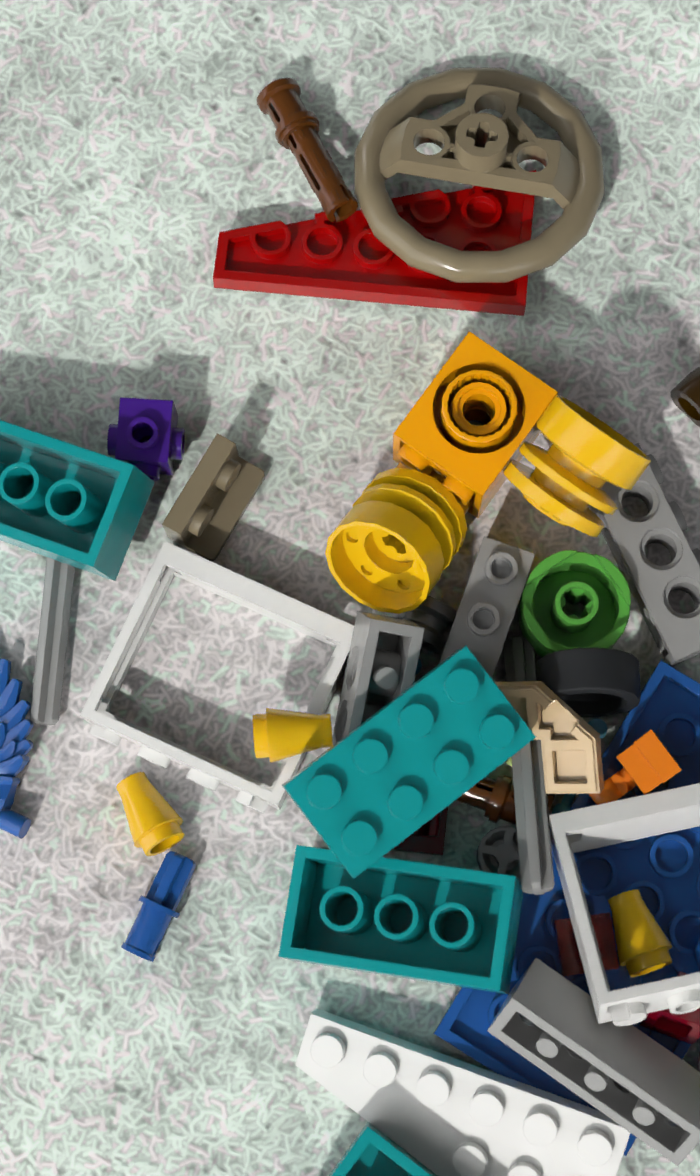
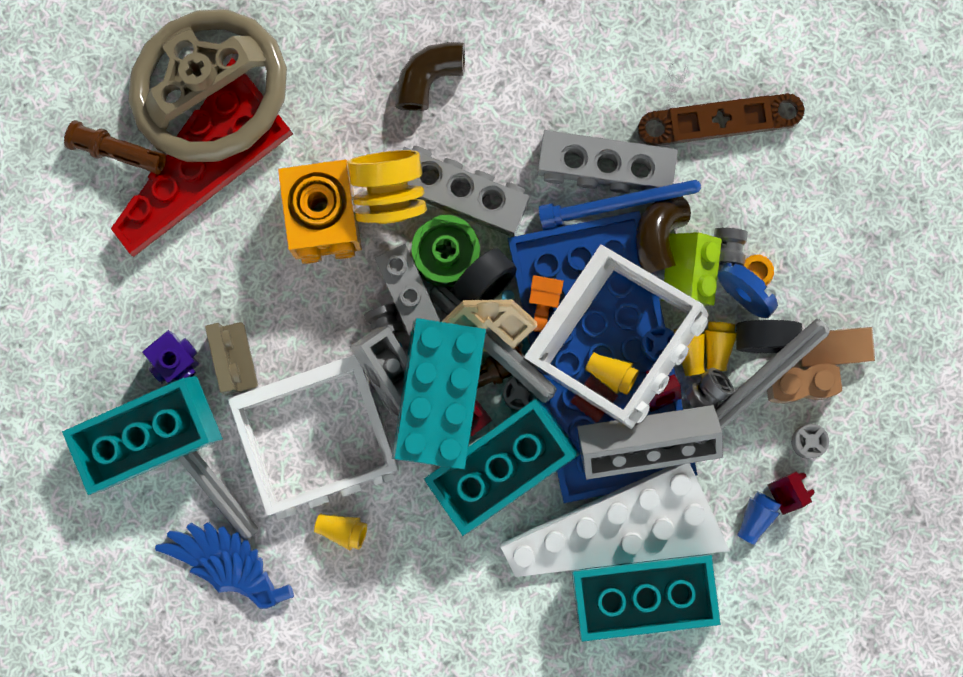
camera: 45 degrees left, 5 degrees up
blue axle [121,851,196,962] -> none
yellow cone [253,708,333,763] -> none
yellow wheel [325,468,467,614] -> none

